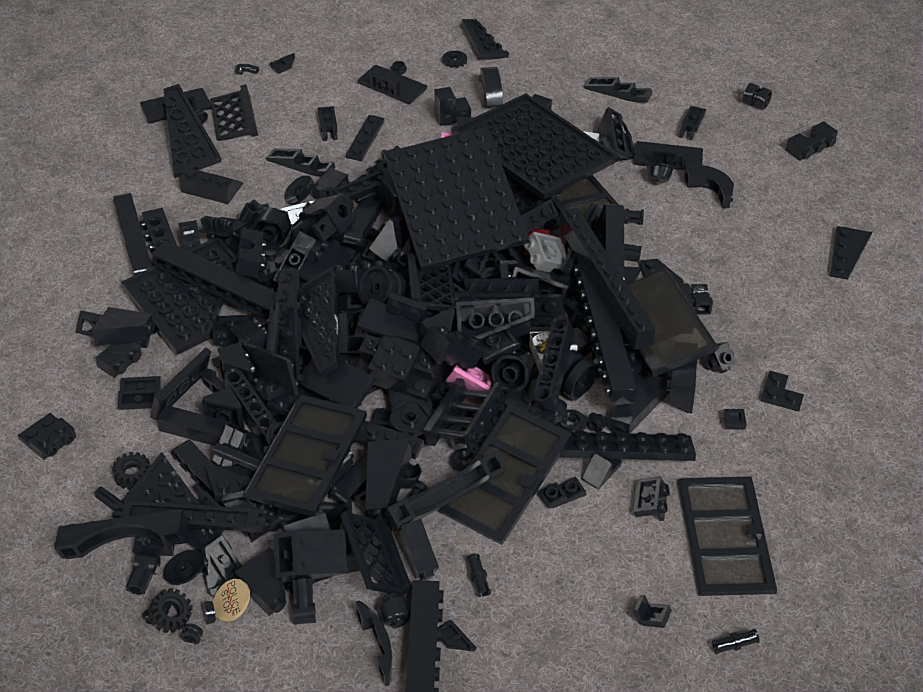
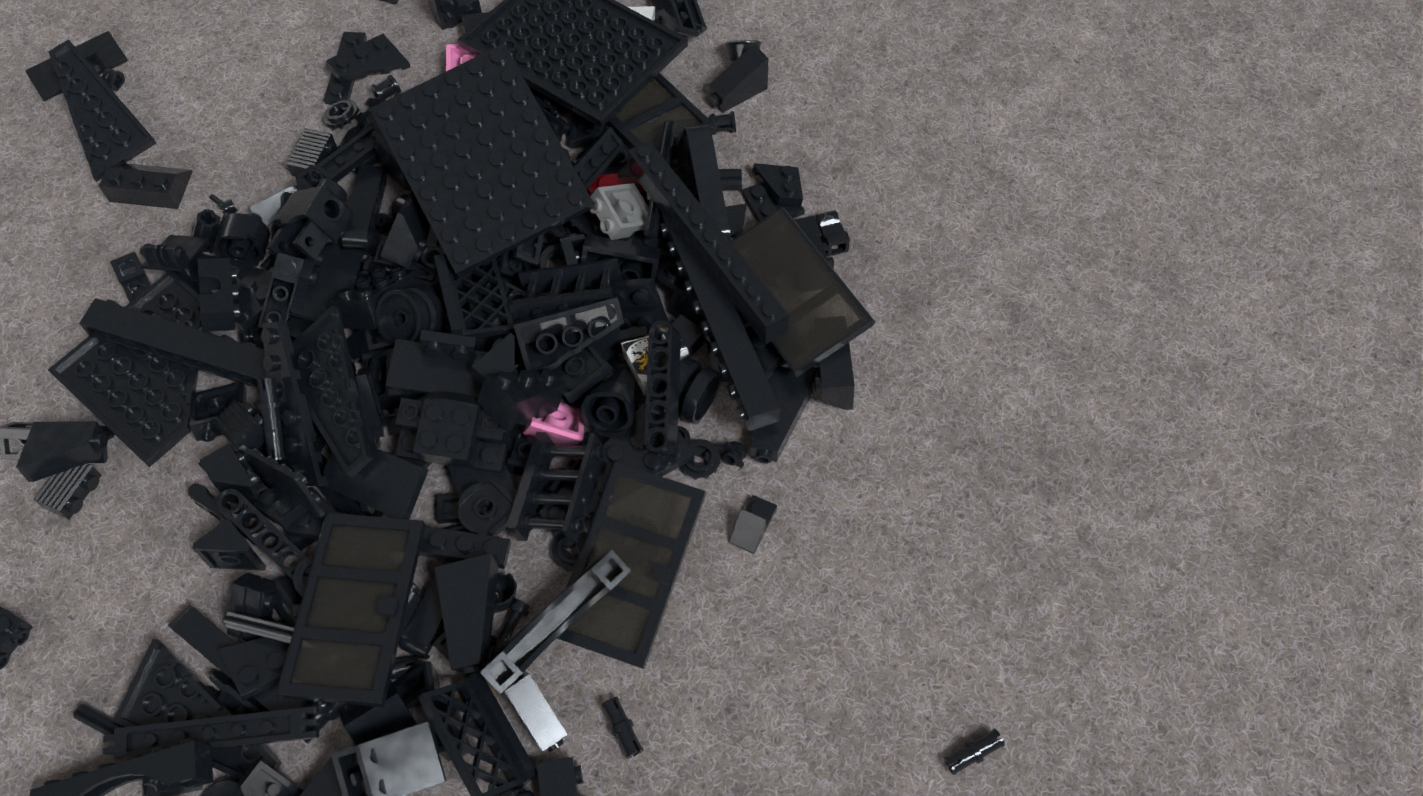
camera: 10 degrees left, 15 degrees up
black tyre [112,452,150,490] -> none
black beam [113,192,152,275] -> none
black slope [118,376,161,410] -> none
black brick [140,207,177,253] -> none
black tile [150,347,211,420] -> none
black brick [157,405,232,446] -> none
black fence [210,84,258,141] -> none
black slope [266,148,336,176] -> none
black dish [284,175,314,204] -> none
black hinge [318,106,338,141] -> none
black plate [530,429,696,461] -> none
black slope [538,476,587,509] -> none
black bracket [633,476,670,521] -> none
black bracket [633,595,672,628] -> none
black bracket [634,141,703,170] -> none
door [678,476,777,596] -> none
black arch [684,165,734,209] -> none
black brick [704,342,736,373] -> none
black plate [723,409,747,429] -> none
black plate [761,371,804,412] -> none
black wing [830,226,872,280] -> none
none -> black gear [323,100,360,129]
none -> black wing [326,34,410,82]
none -> black slope [708,44,769,113]
none -> black wing [752,163,803,206]

